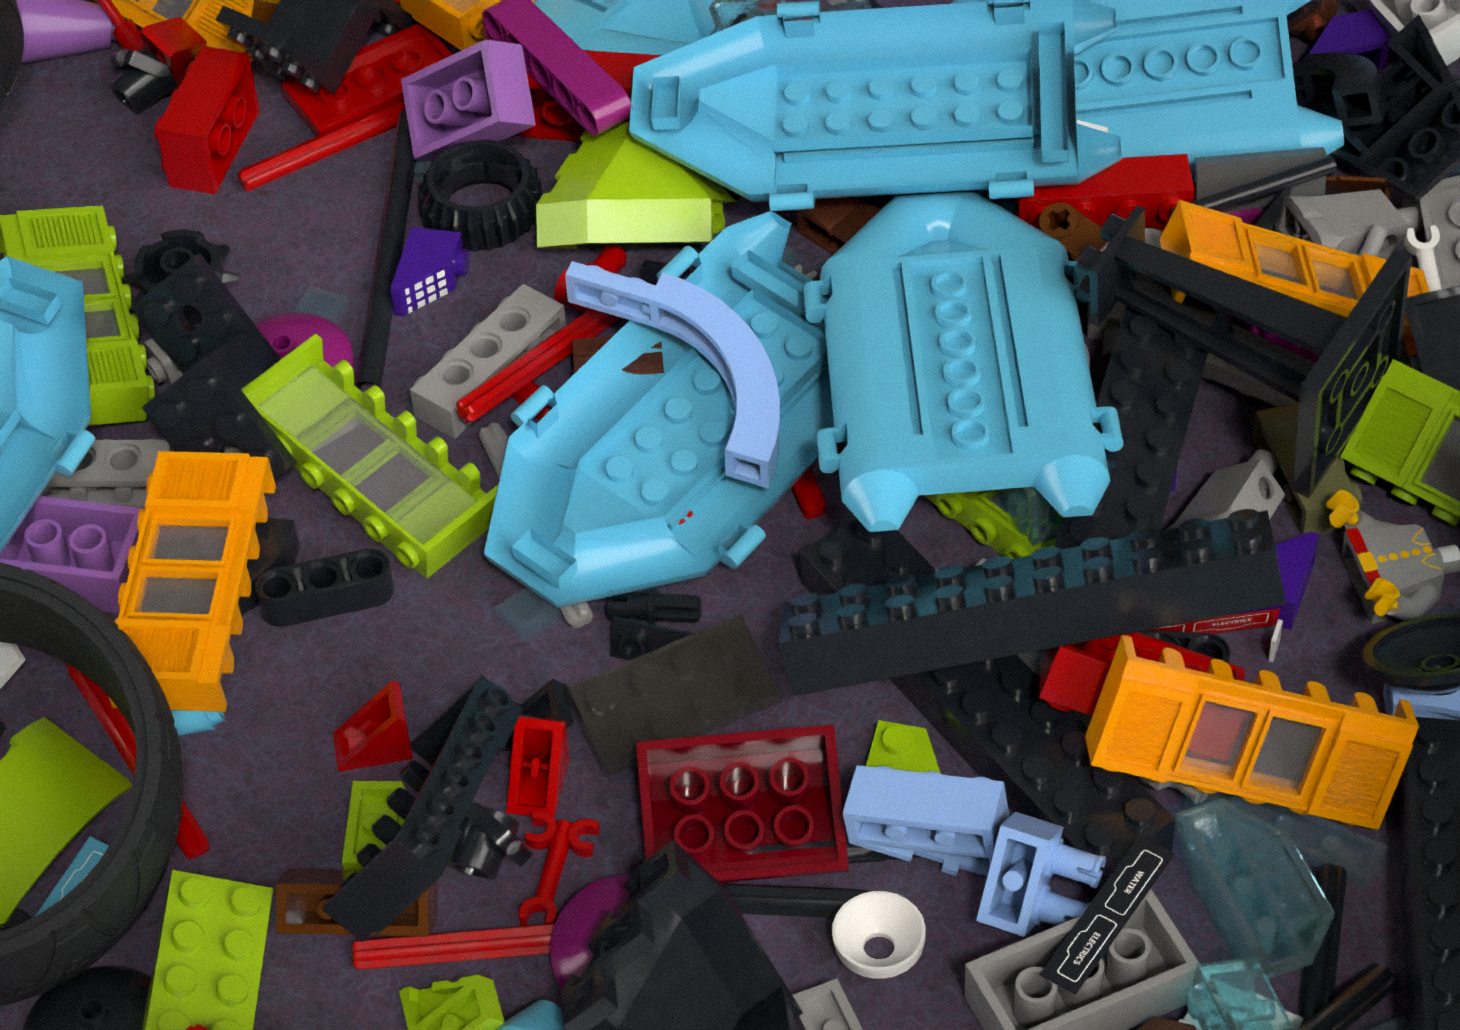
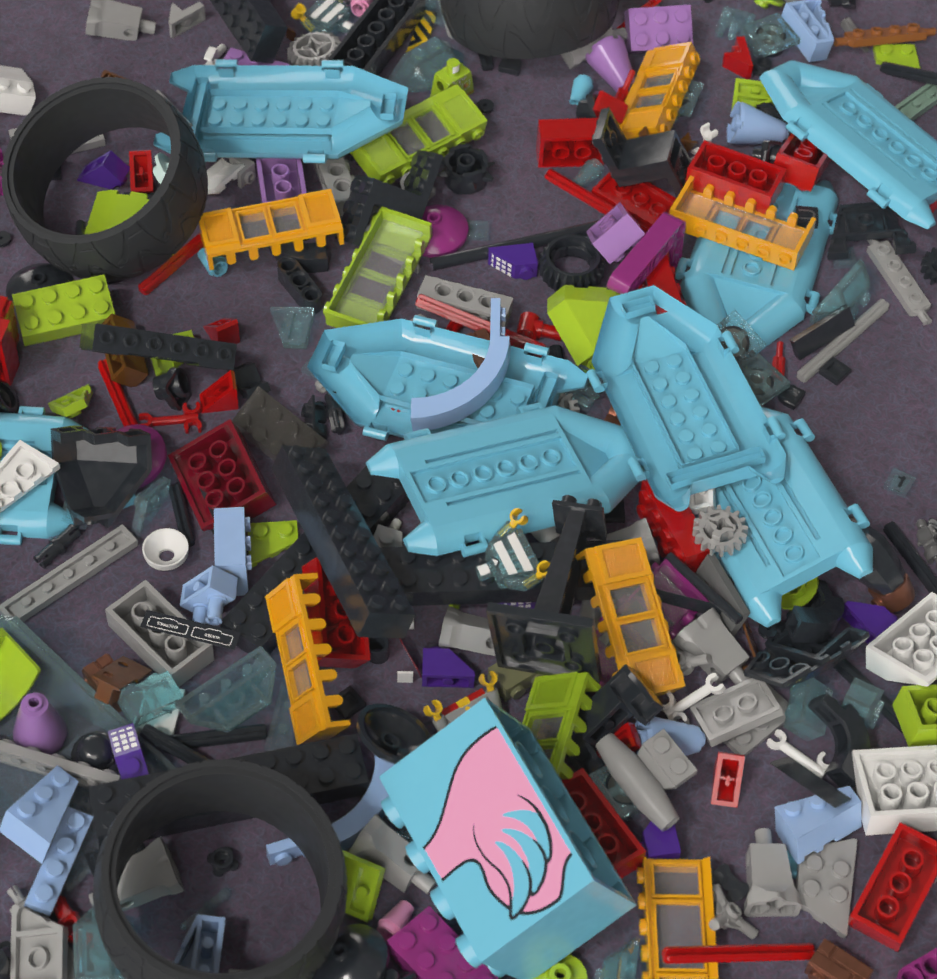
camera: 65 degrees right, 5 degrees up
reddish brown piece [1039,202,1109,261] -> none
none -> clear light blue wing [131,476,171,538]
none -> clear light blue wing [270,307,315,349]
none -> clear light blue torso [475,508,550,591]
none -> medium azure cone [569,75,593,105]
none -> clear light blue cone [572,158,604,187]
none -> light grey gear [692,505,748,557]

